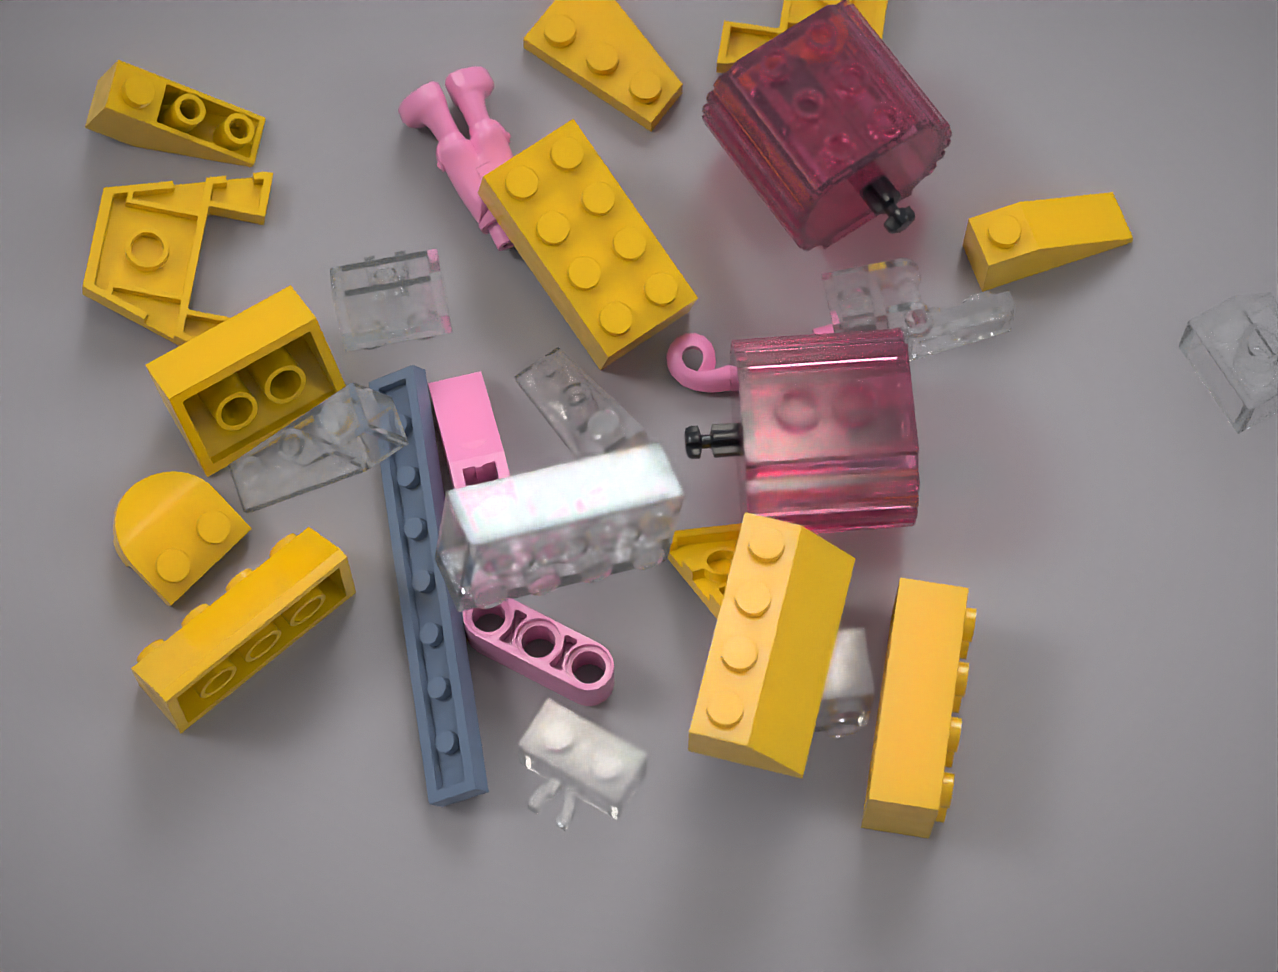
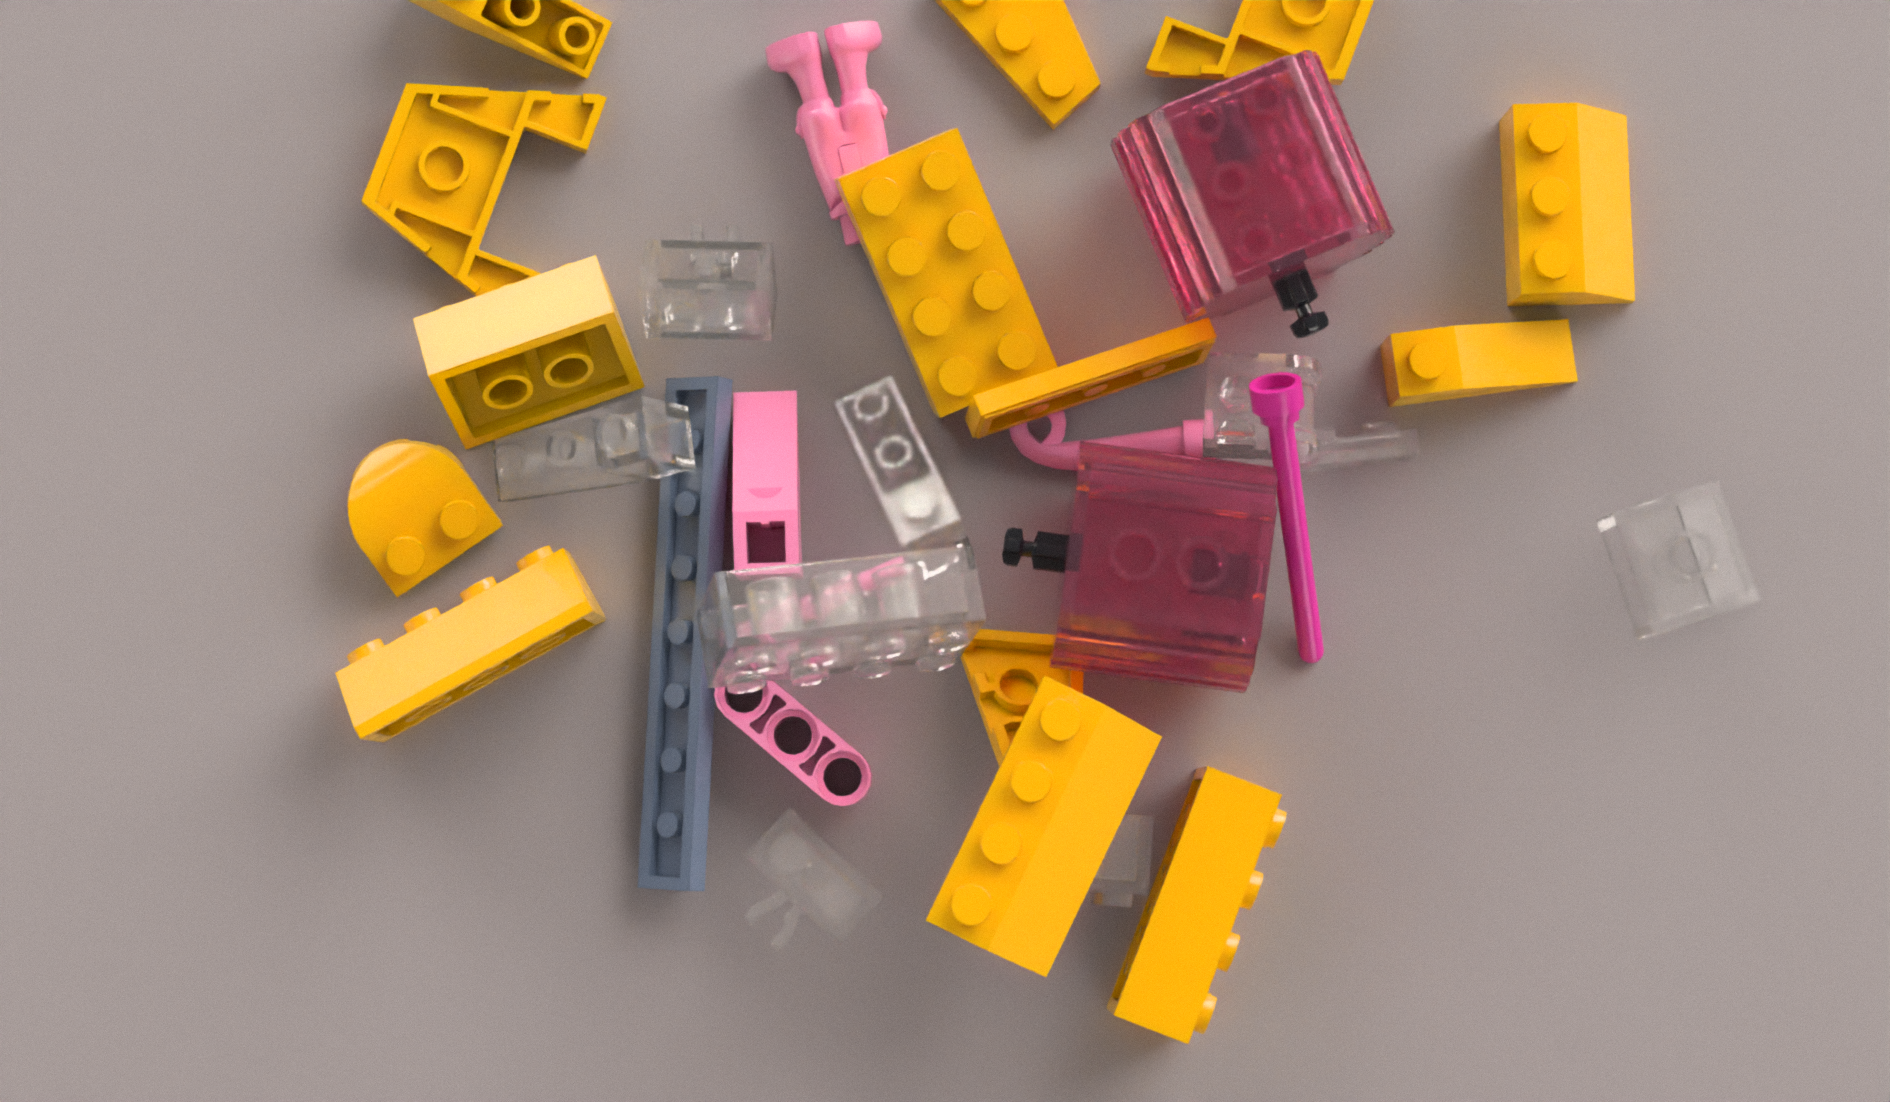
camera: 10 degrees right, 15 degrees up
none -> yellow tile [965,317,1217,439]
none -> dark pink piece [1249,372,1324,663]
none -> yellow slope [1499,103,1635,306]

